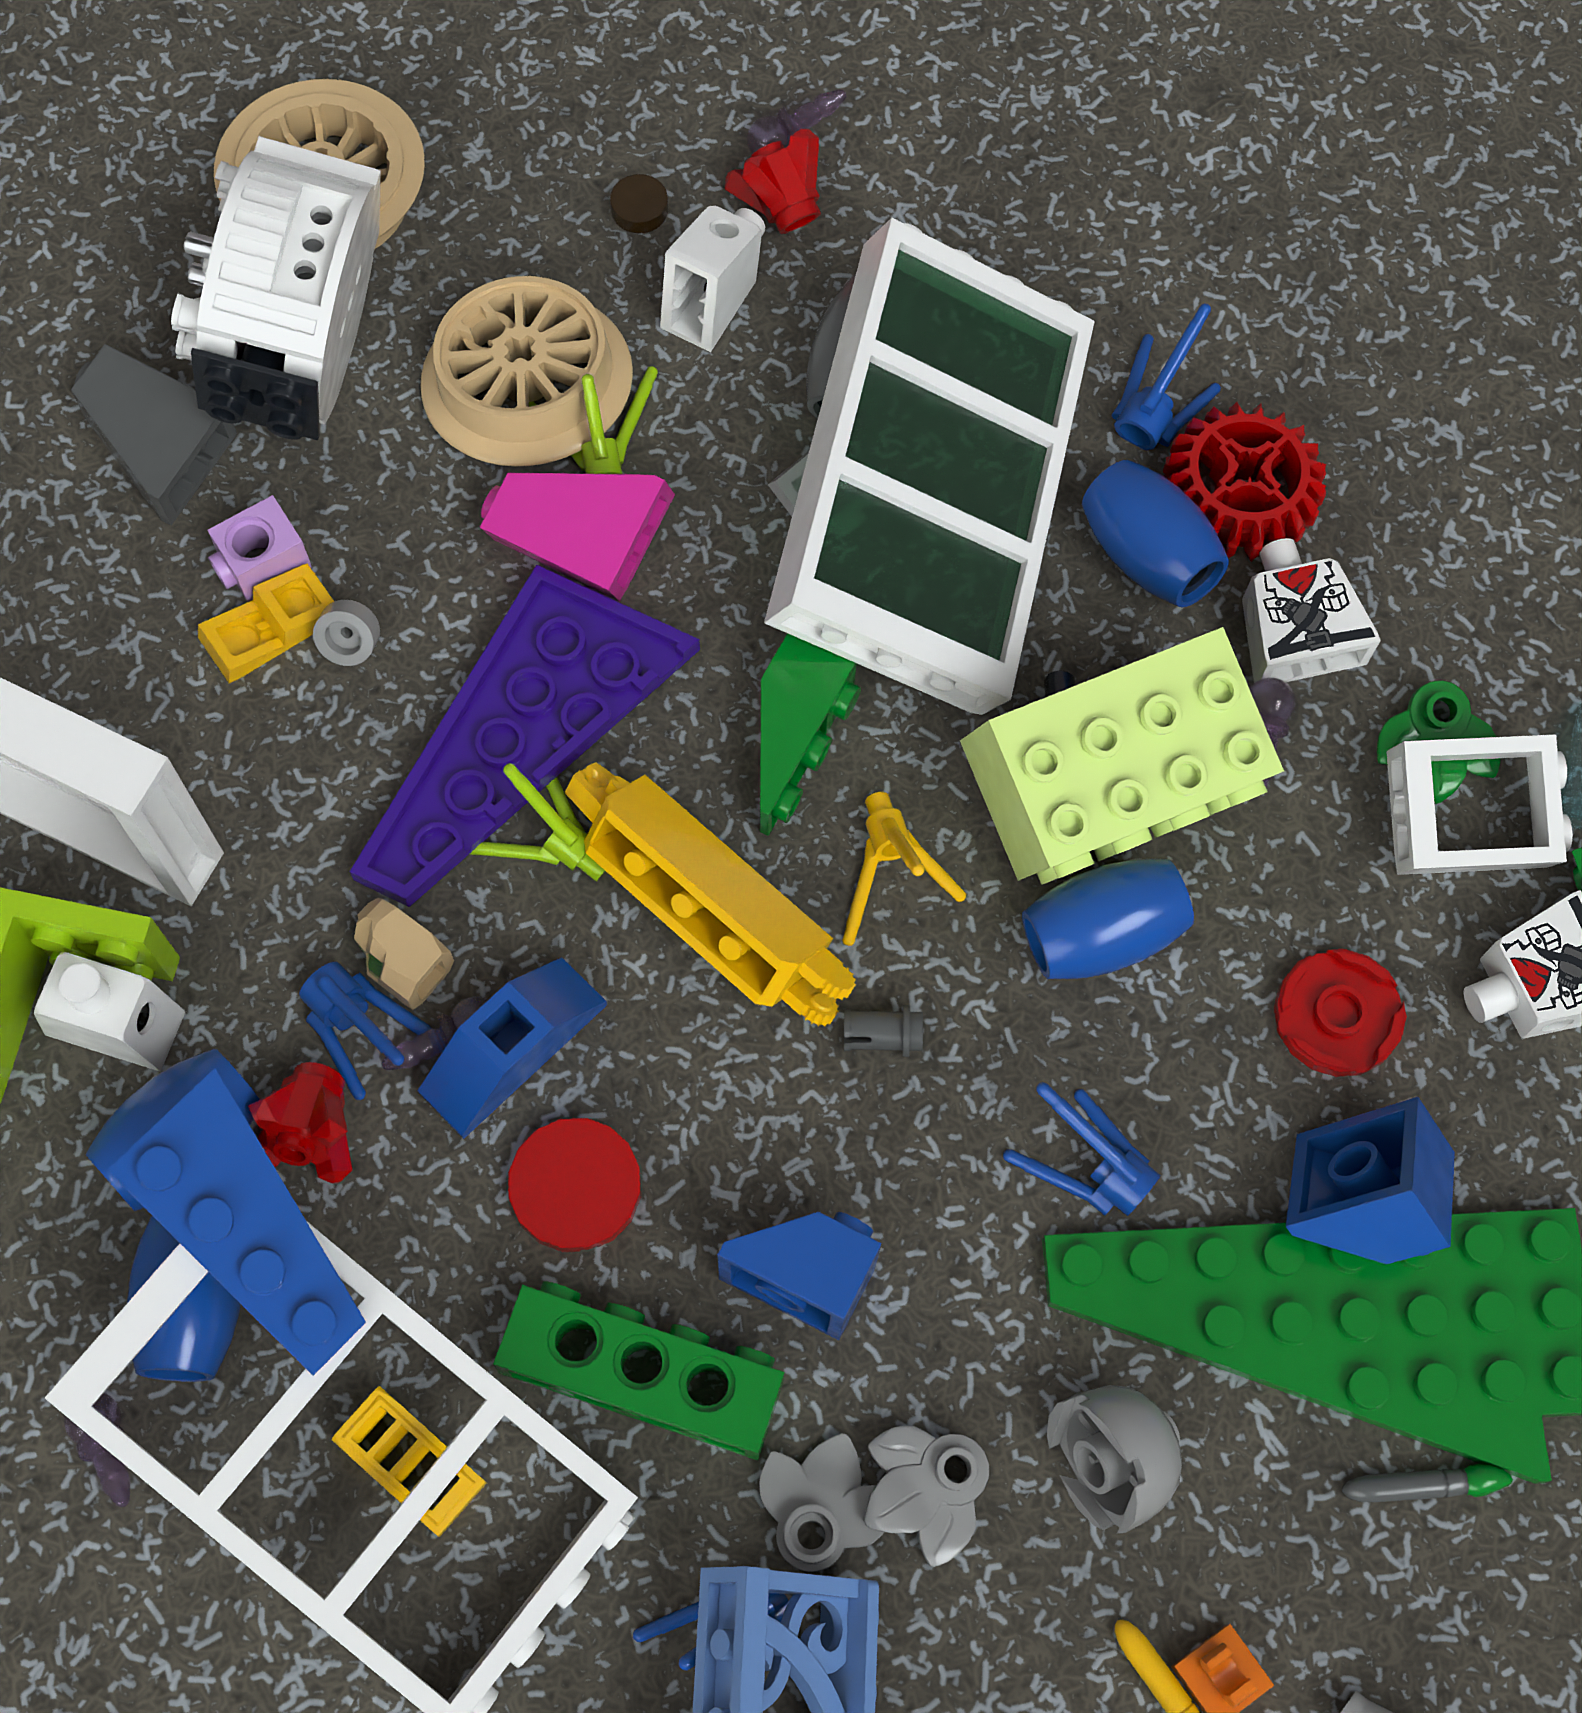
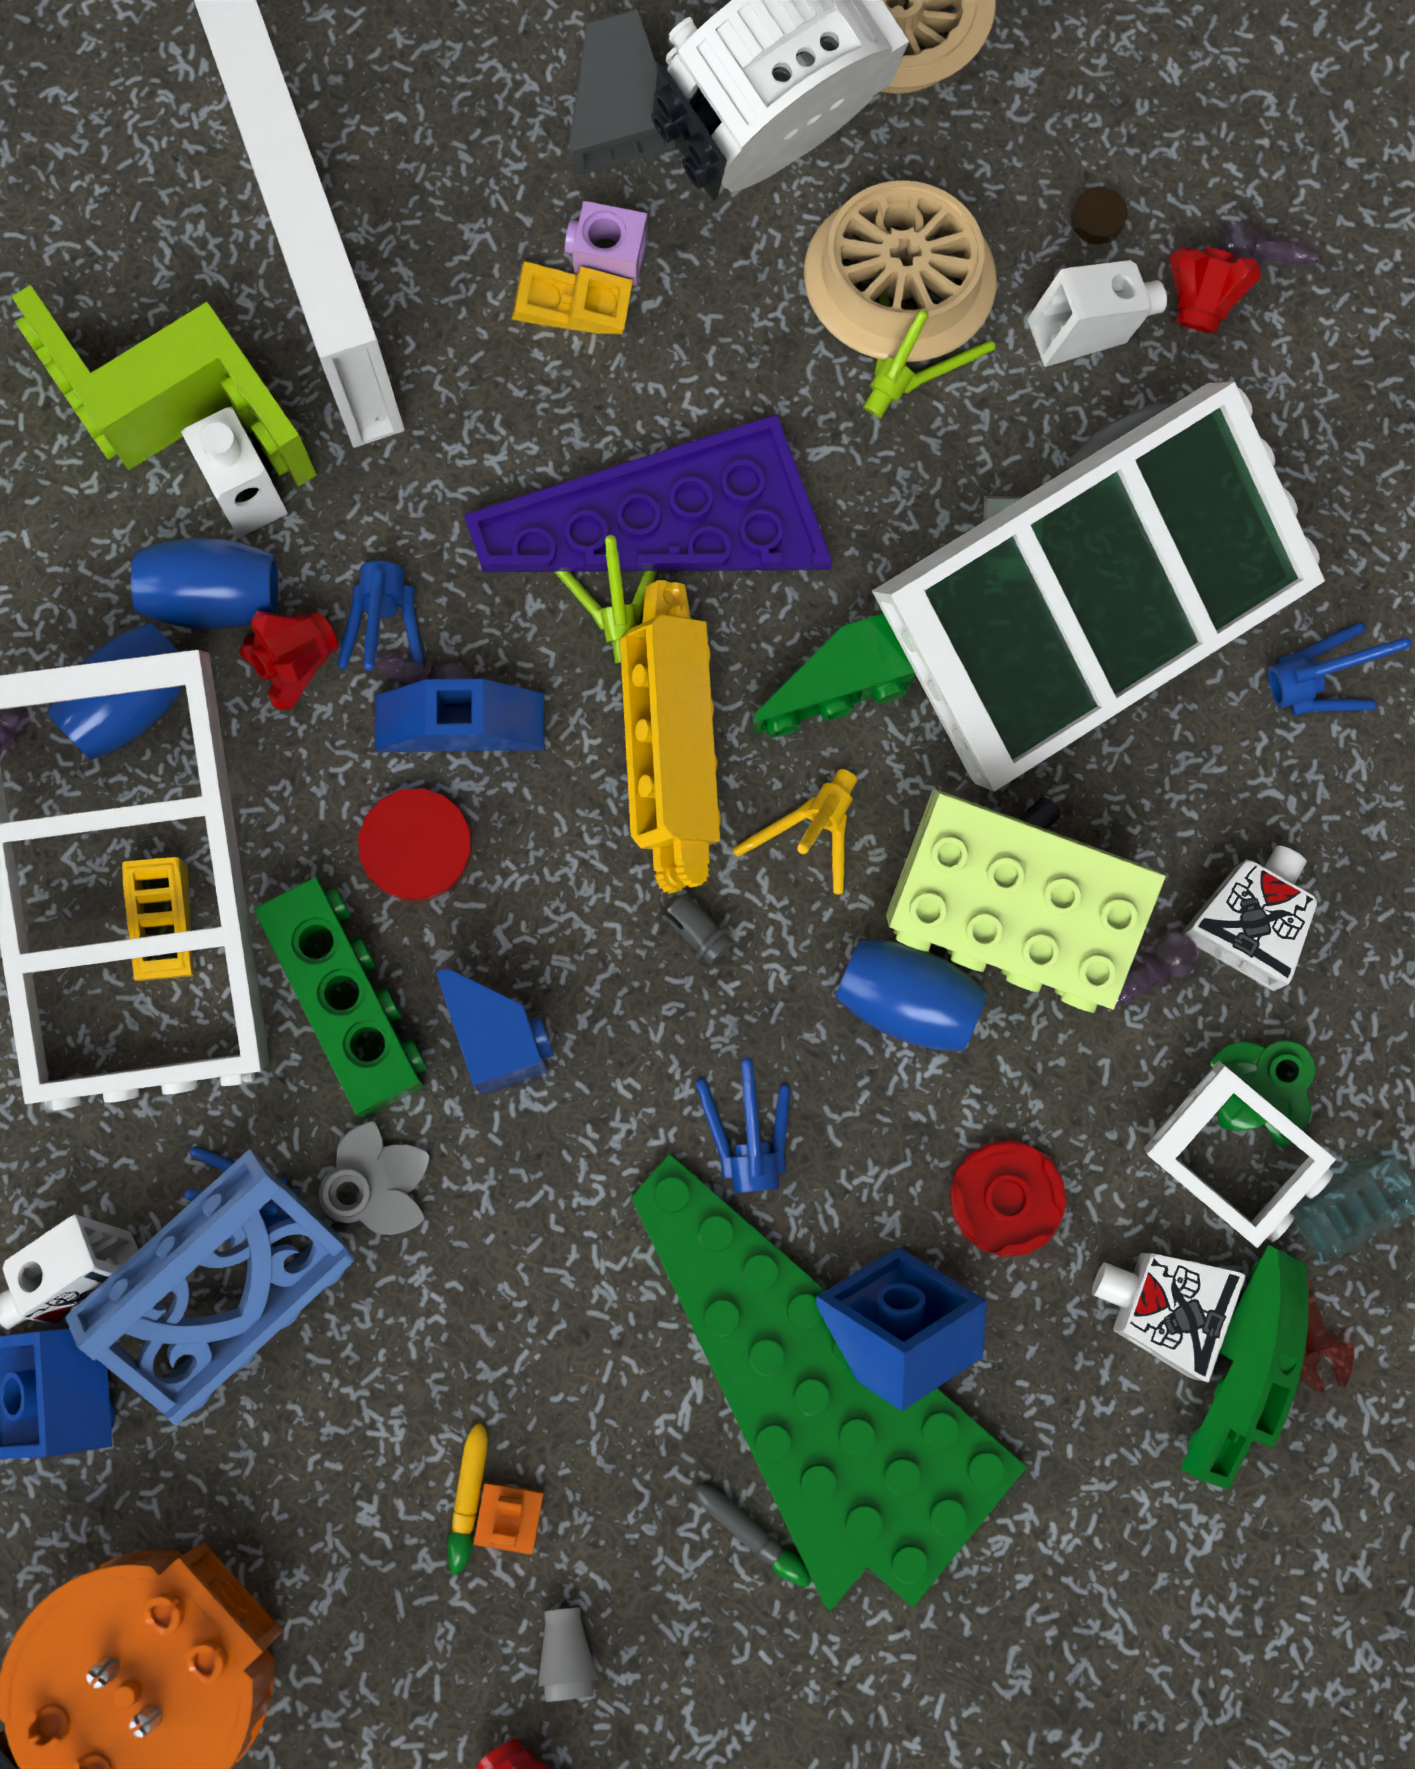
camera: 40 degrees right, 10 degrees up
blue wing [107,1067,366,1376] -> none
light grey tile [313,600,380,666] -> none
tan rock [354,898,454,1010] -> none
dark pink slope [480,473,675,601] -> none
light grey plate [864,1425,989,1567] -> none
light grey cylinder [1047,1385,1182,1534] -> none
blue piece [1082,460,1229,608] -> none
red gear [1163,402,1326,562] -> none

